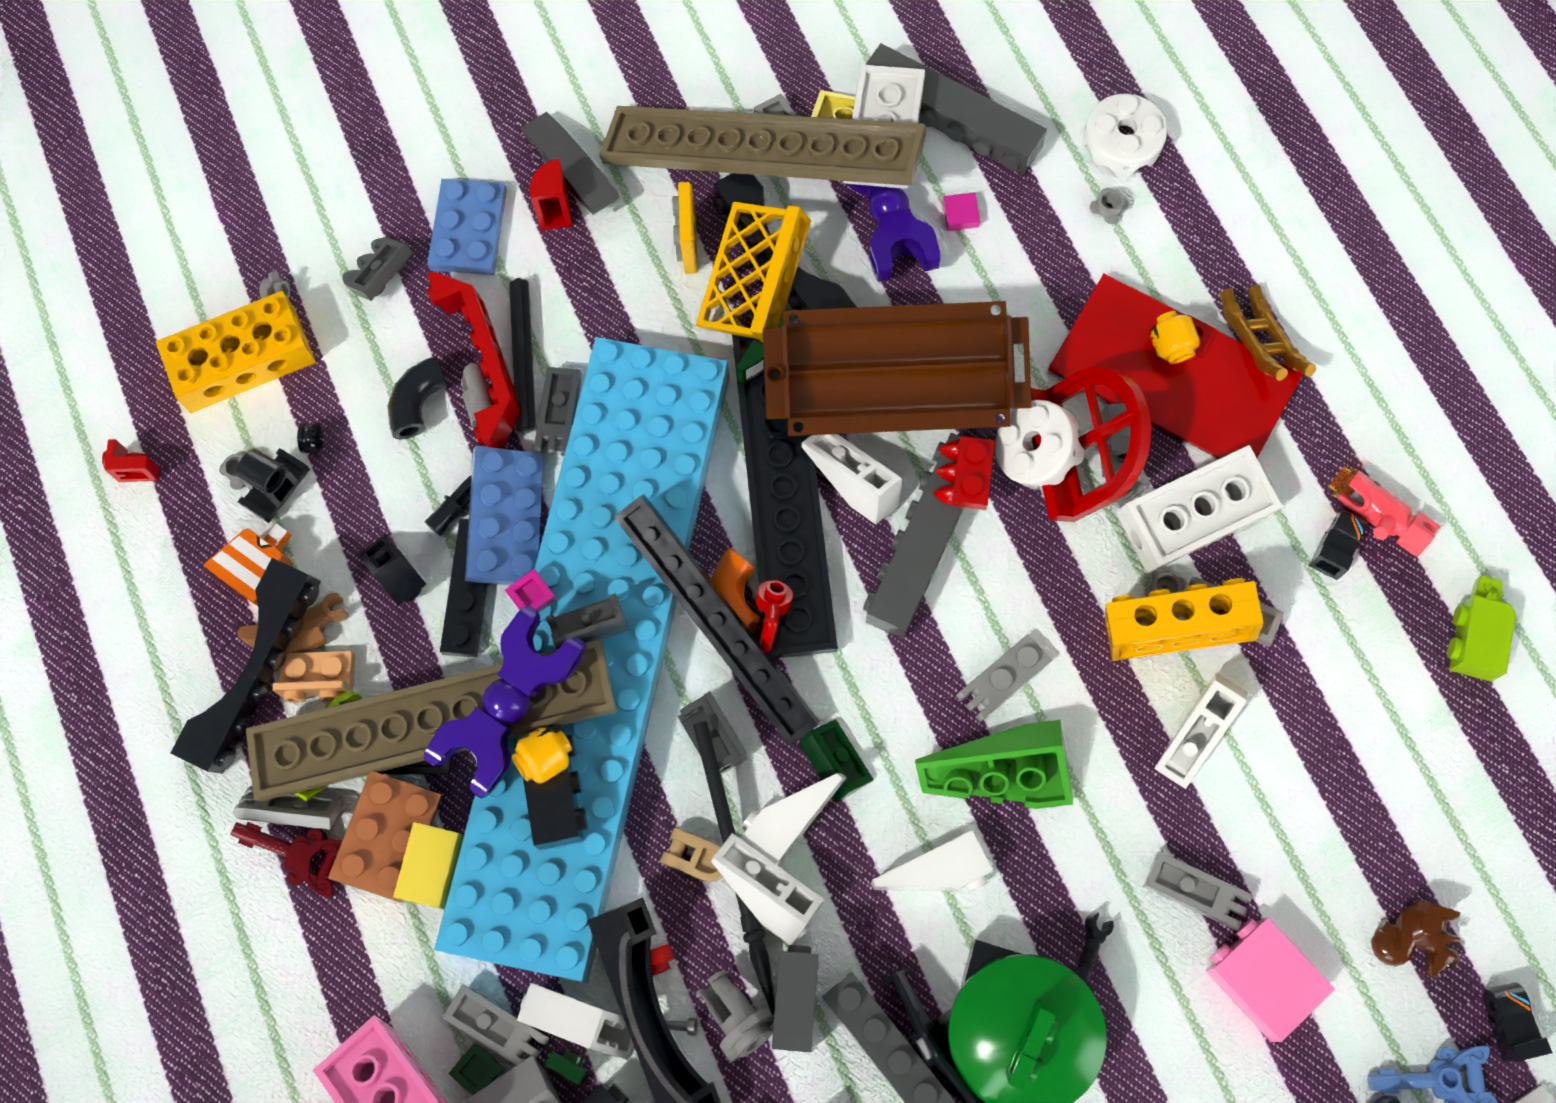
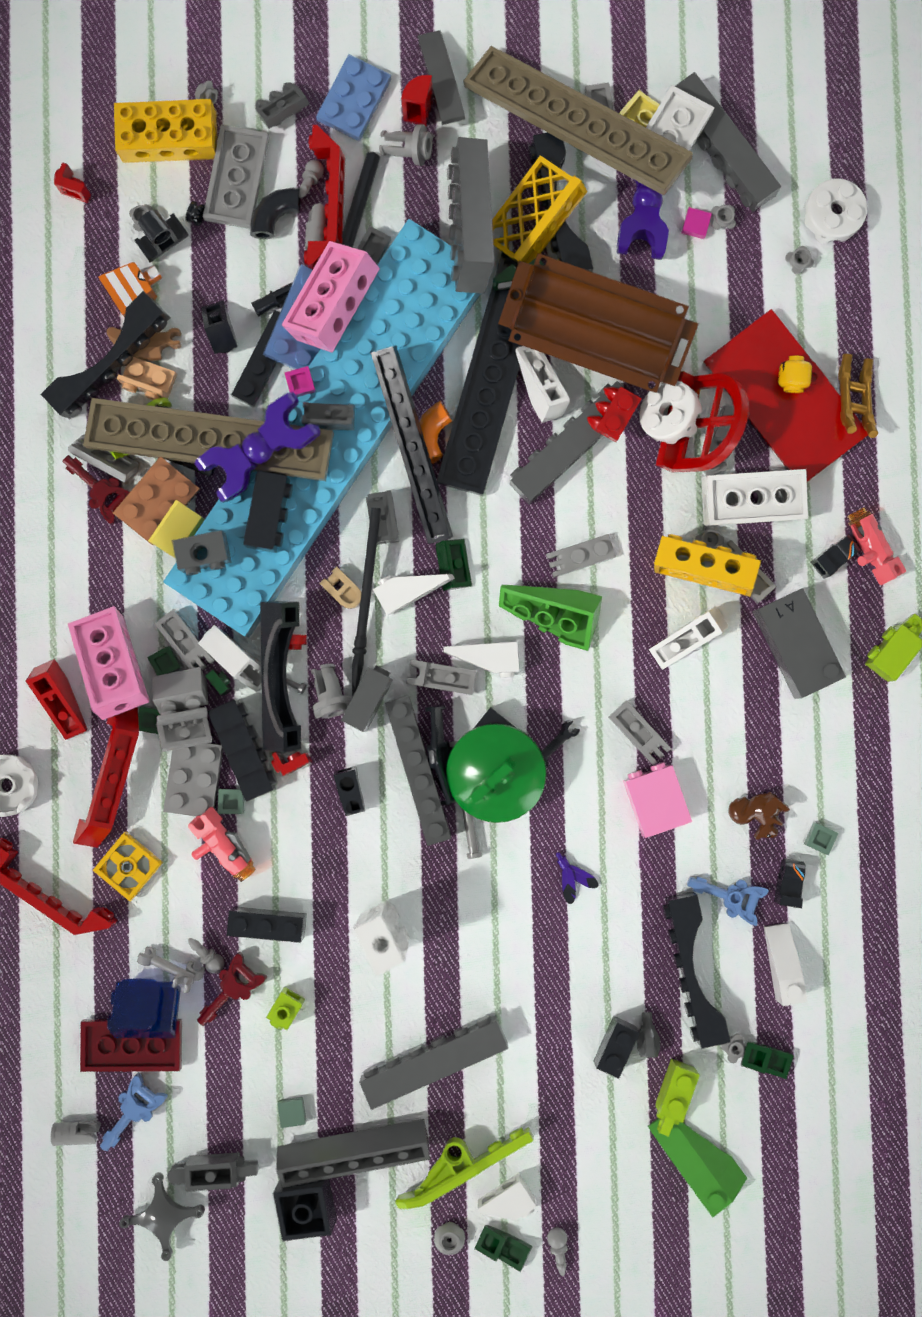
camera: 20 degrees right, 15 degrees up
yellow head [512,726,572,784] -> none
yellow piece [672,182,698,274] -> none
white slope [711,833,824,945] -> none
red plate [756,580,793,652] -> none
none -> dark grey brick [172,530,232,575]
none -> light grey plate [203,125,269,229]
none -> bright pink brick [282,241,380,353]
none -> light grey bar [299,160,324,198]
none -> light grey piece [379,124,434,166]
none -> light grey plate [406,660,476,695]
none -> dark grey brick [447,137,494,294]
none -> light grey plate [711,205,736,230]
none -> dark grey brick [752,588,846,699]
none -> sand green tile [804,822,839,856]

